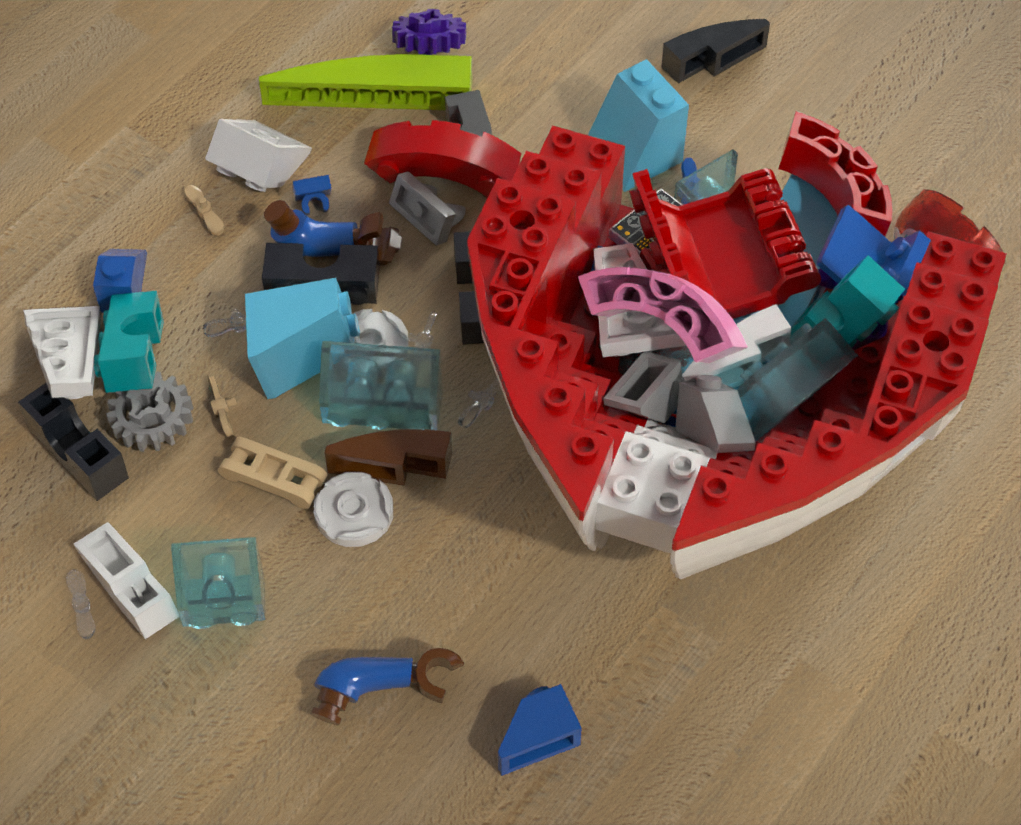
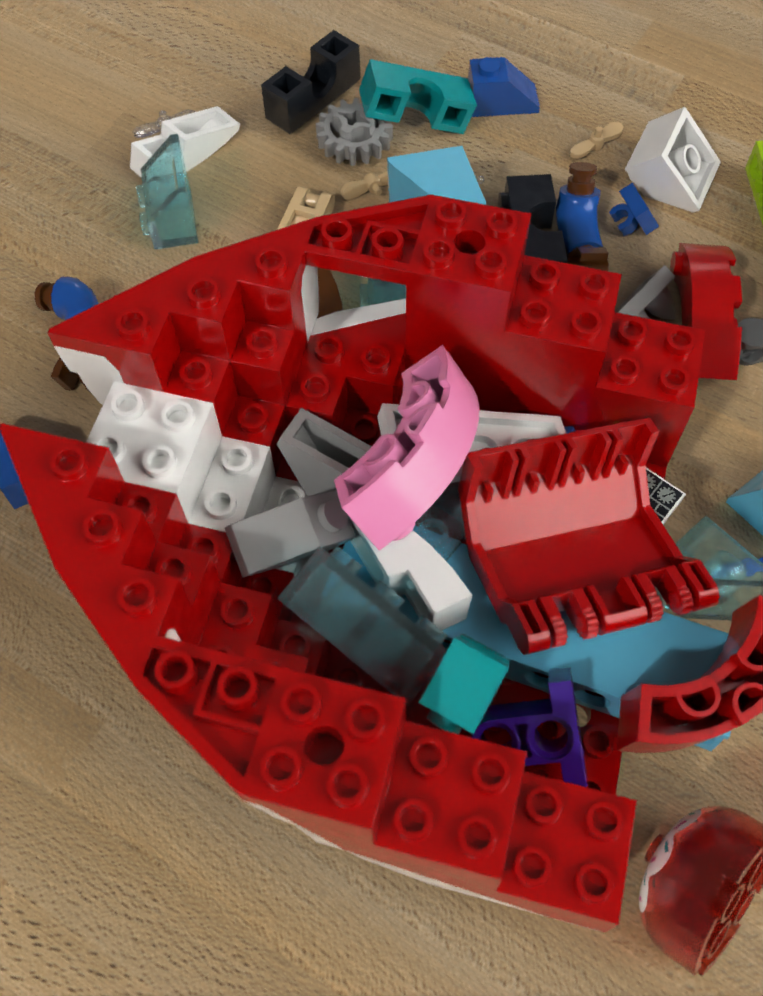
camera: 85 degrees right, 5 degrees up
white wing [23,306,101,399] -> none
blue bracket [816,205,931,303] -> none

